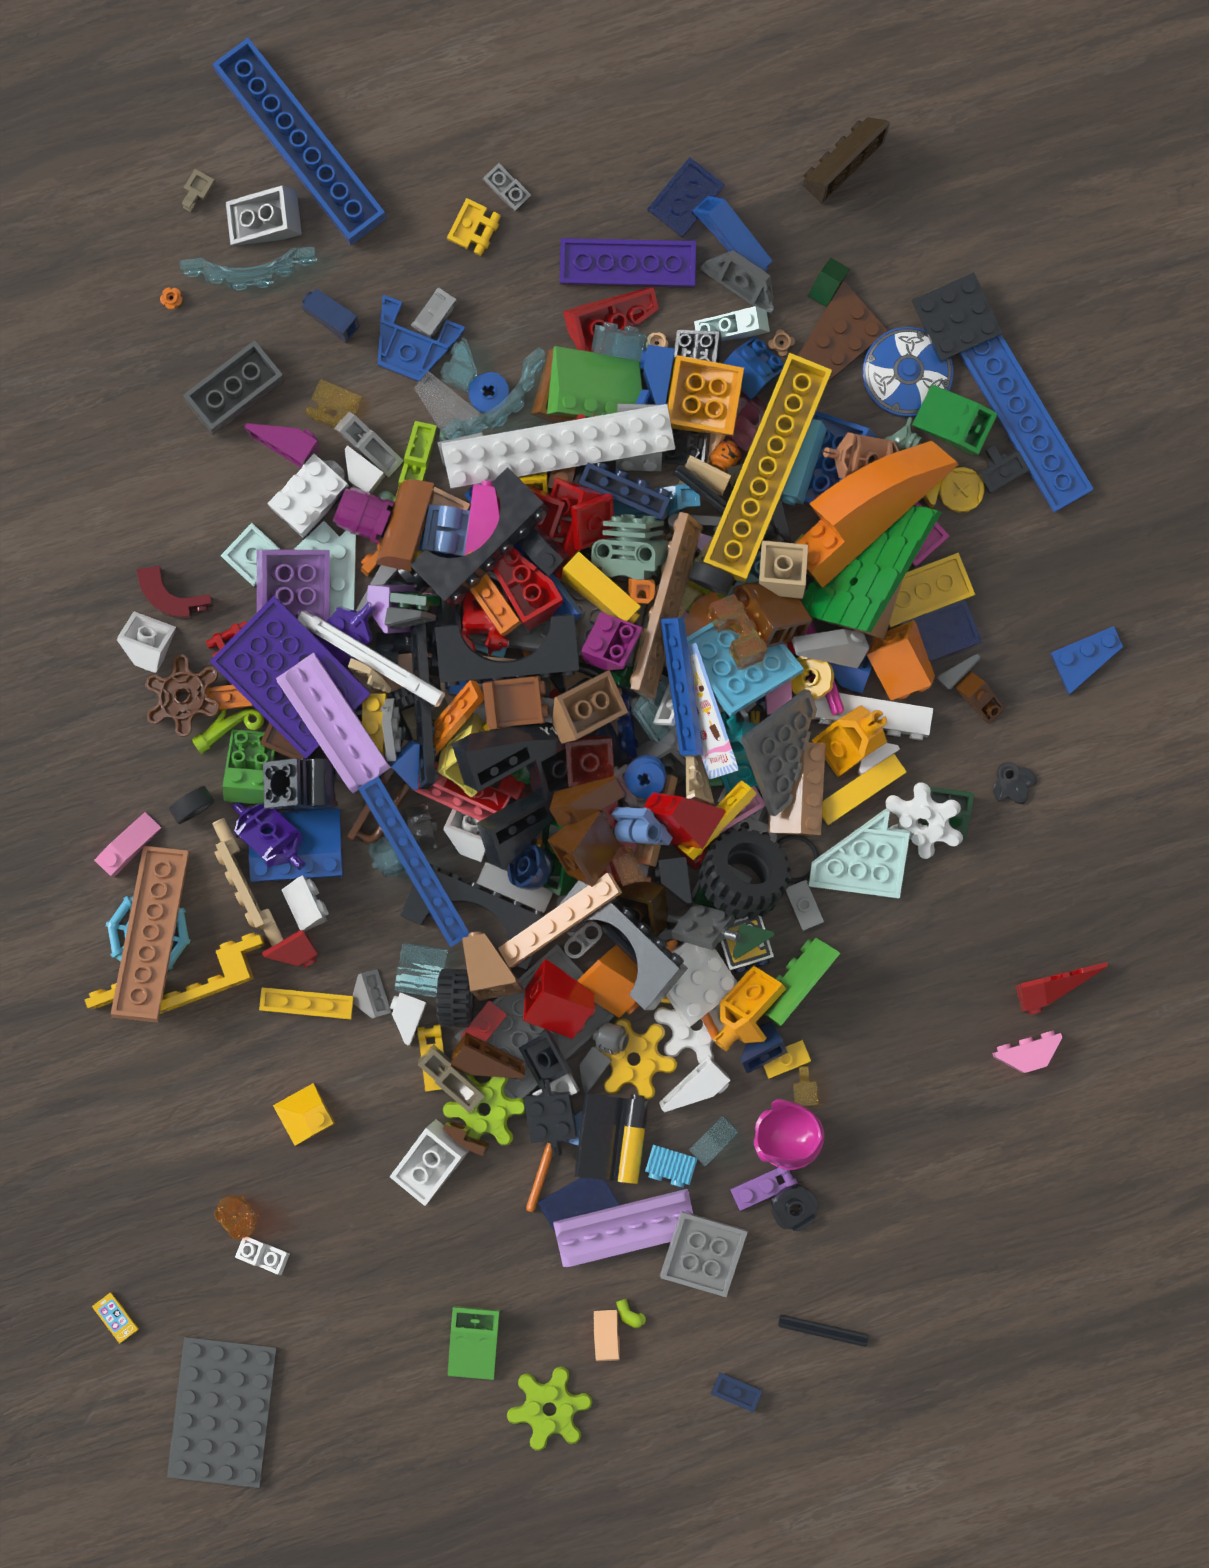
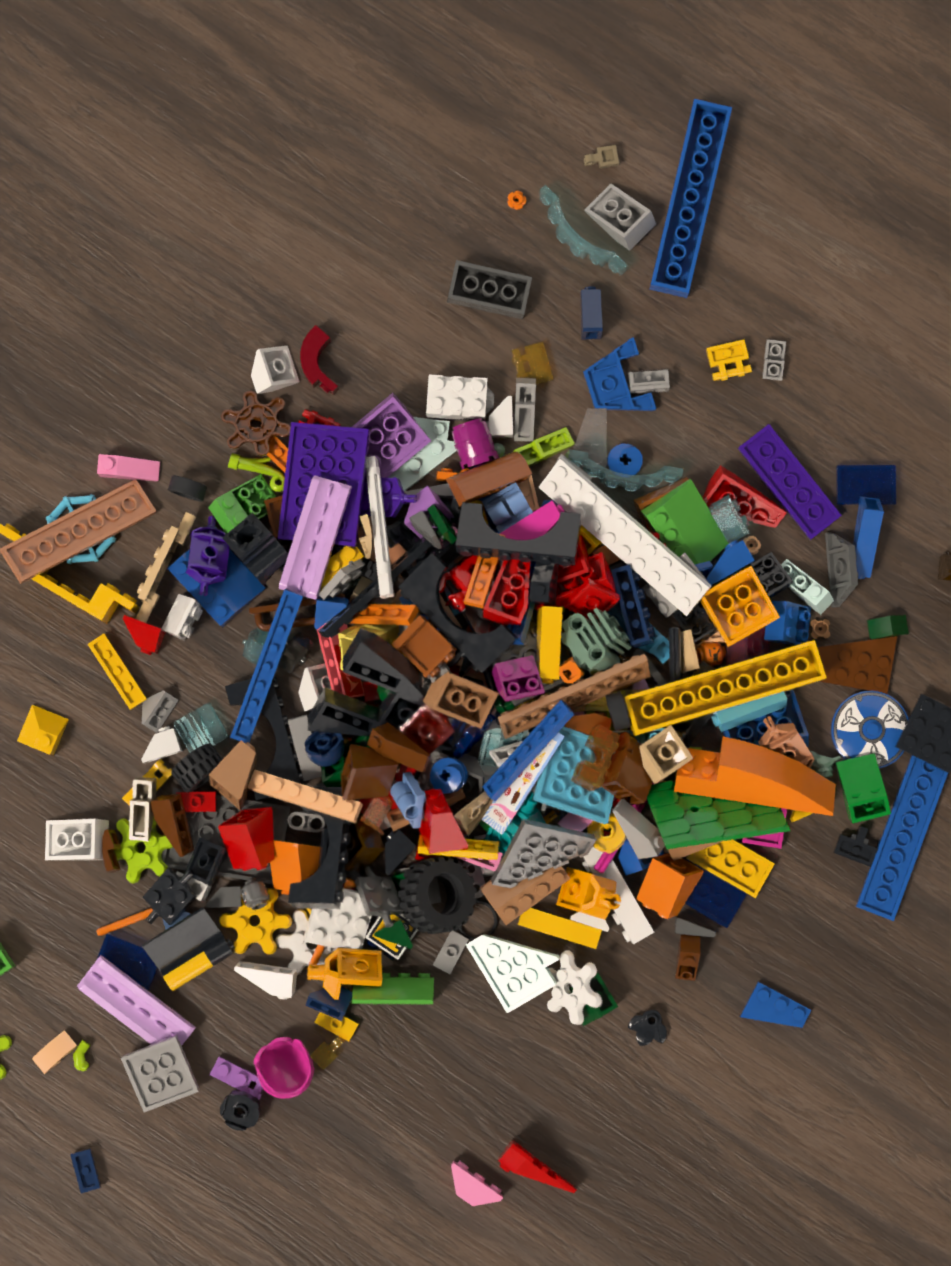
camera: 50 degrees right, 0 degrees up
light aqua tile [221,523,280,587] -> none
magenta slope [245,423,321,468] -> none
clear light blue slope [440,337,477,394] -> none
medium azure brick [645,1145,698,1188] -> none
clear light blue slope [689,1116,738,1166] -> none
black axle [778,1315,869,1347] -> none
yellow tile [939,467,984,513] -> none

